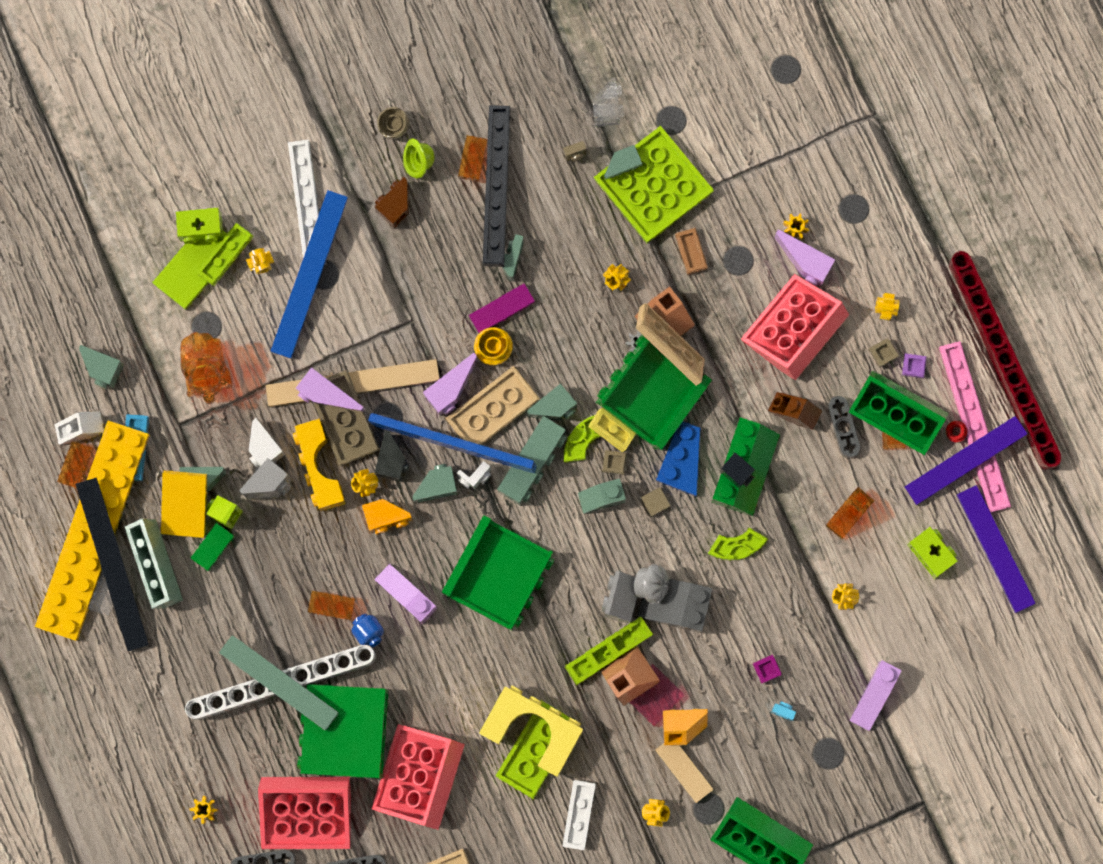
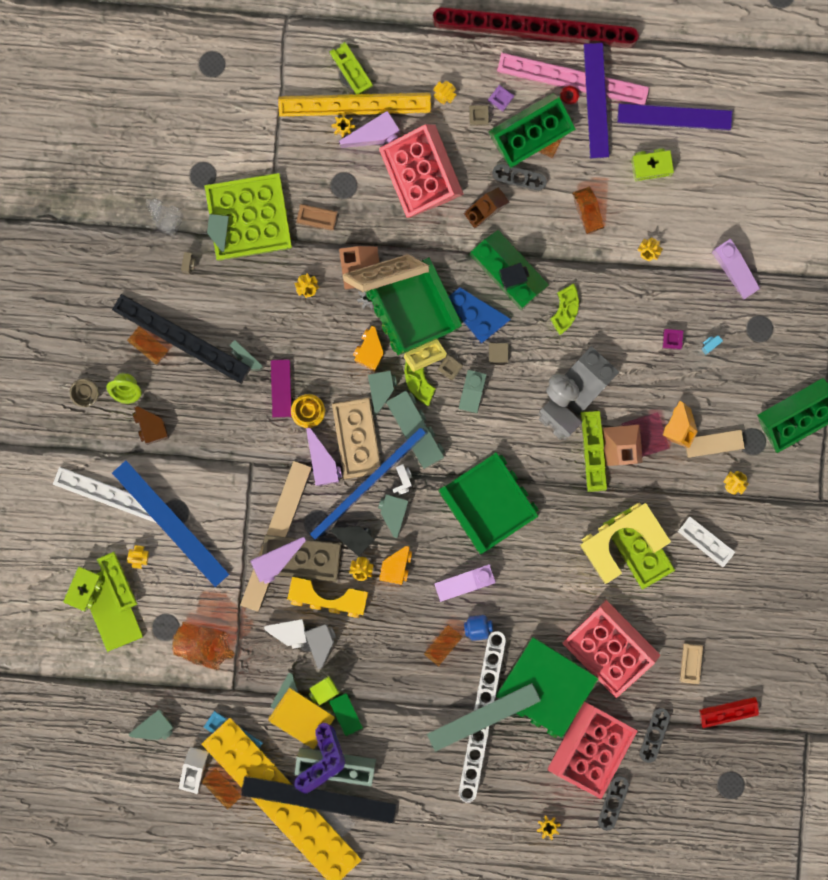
camera: 70 degrees left, 5 degrees up
none -> yellow tile [278,93,431,117]
none -> dark purple beam [295,723,345,793]
none -> lime plate [329,42,373,94]
none -> light orange slope [353,326,384,372]

